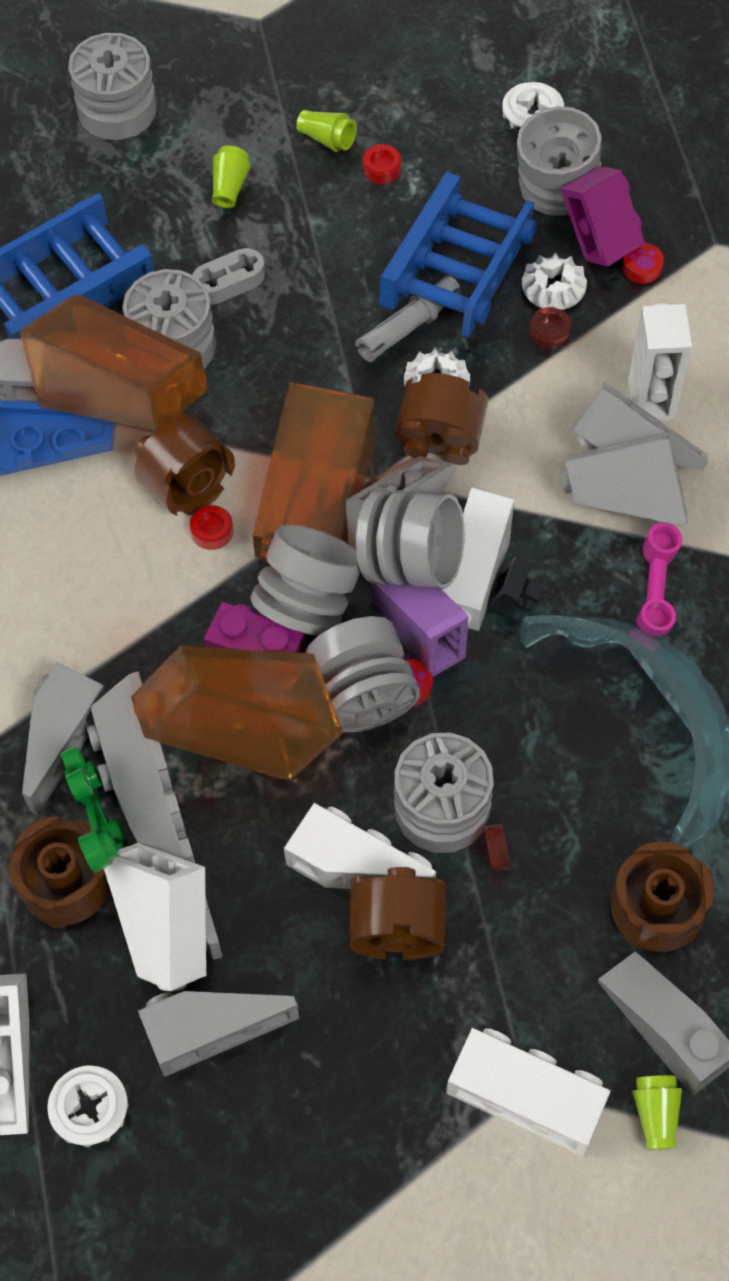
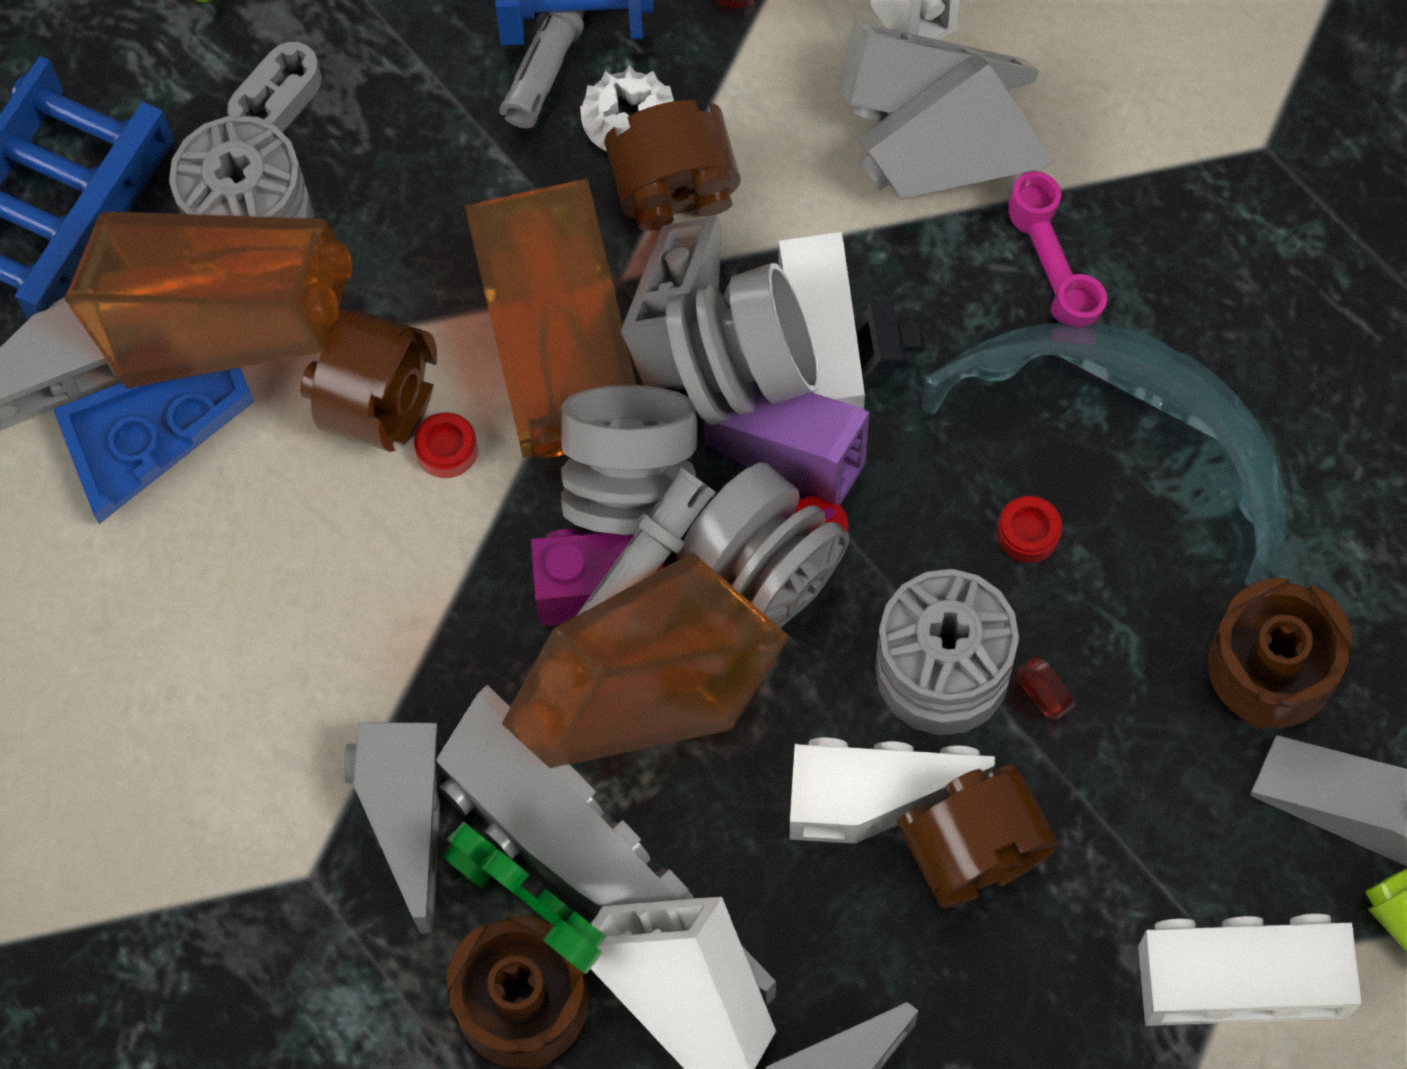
camera: 25 degrees left, 5 degrees up
none -> light grey pin [566,467,716,652]
none -> red tile [997,496,1062,563]

